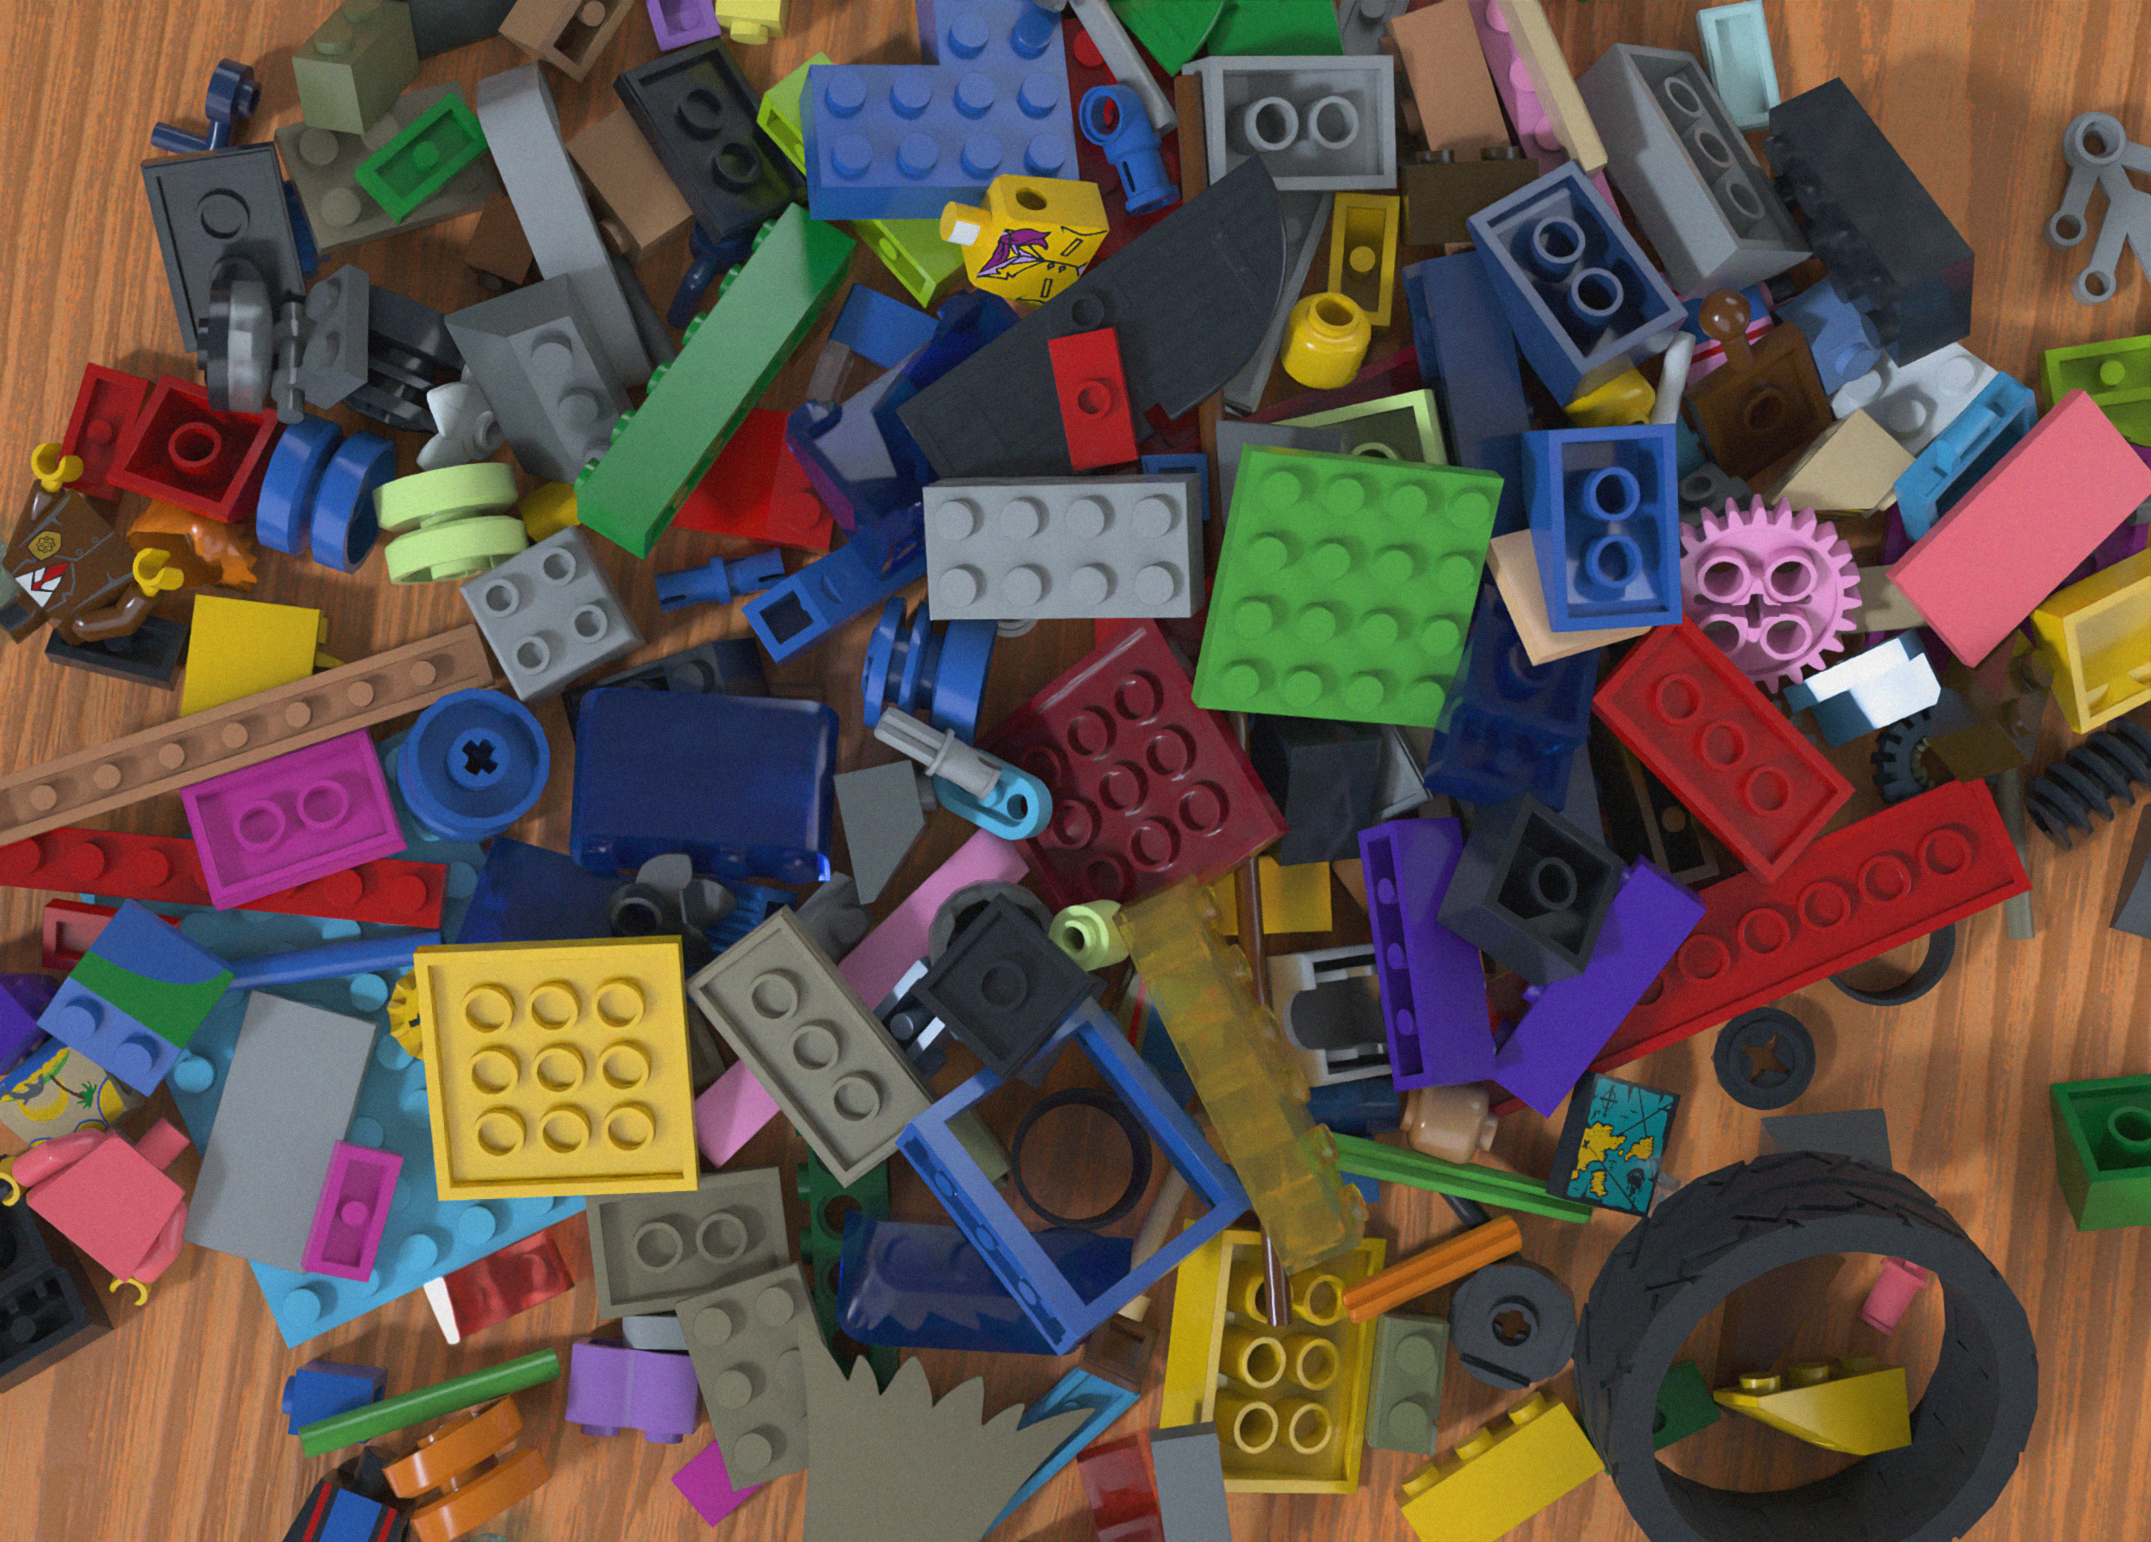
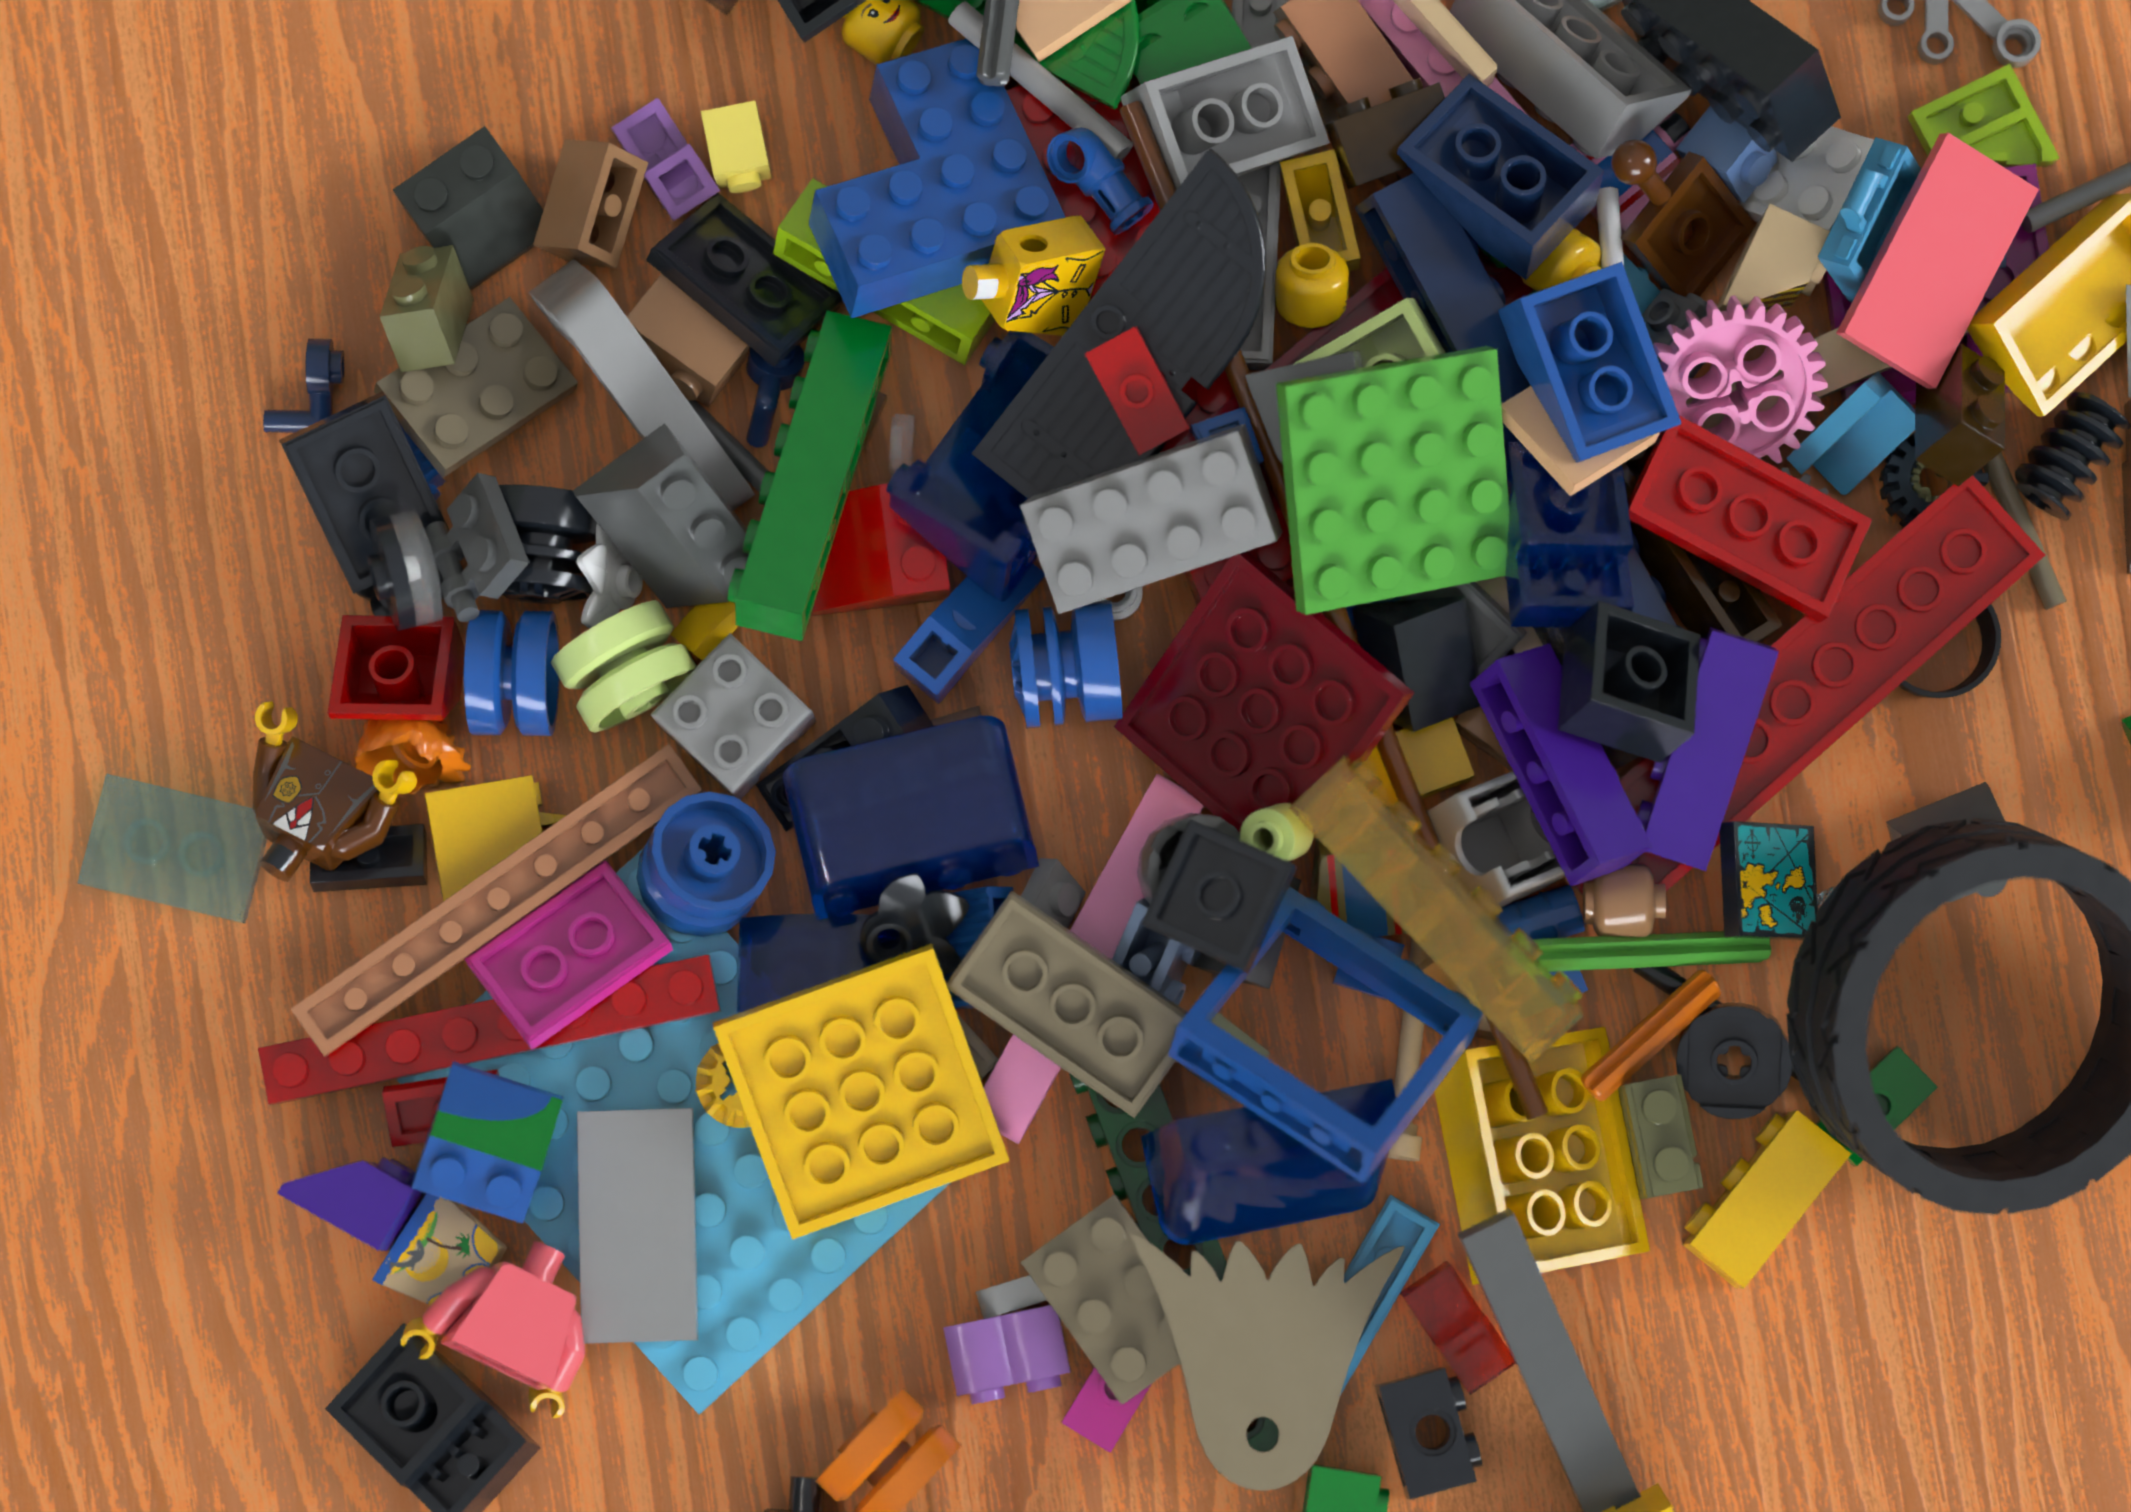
camera: 20 degrees left, 5 degrees down
red plate [57,362,157,505] -> none
blue piece [225,929,447,993] -> none
blue brick [282,1359,388,1444] -> none
bright green piece [298,1347,561,1459] -> none
dark pink plate [300,1139,404,1283] -> none
green plate [353,91,490,225] -> none
clear red slope [424,1228,575,1344] -> none
reddish brown brick [462,190,544,296] -> none
dark tan plate [584,1162,790,1320] -> none
blue pin [654,546,786,614] -> none
blue slope [826,283,977,388] -> none
dark grey slope [834,759,939,905] -> none
light grey axle [874,707,1003,800] -> none
medium azure plate [933,748,1052,840] -> none
black tyre [1011,1088,1152,1231] -> none
reddish brown tile [1076,1313,1160,1394] -> none
black gear [1711,1007,1816,1110] -> none
reddish brown slope [1711,1253,1846,1419] -> none
yellow slope [1713,1352,1912,1455] -> none
coral axle [1855,1256,1930,1337] -> none

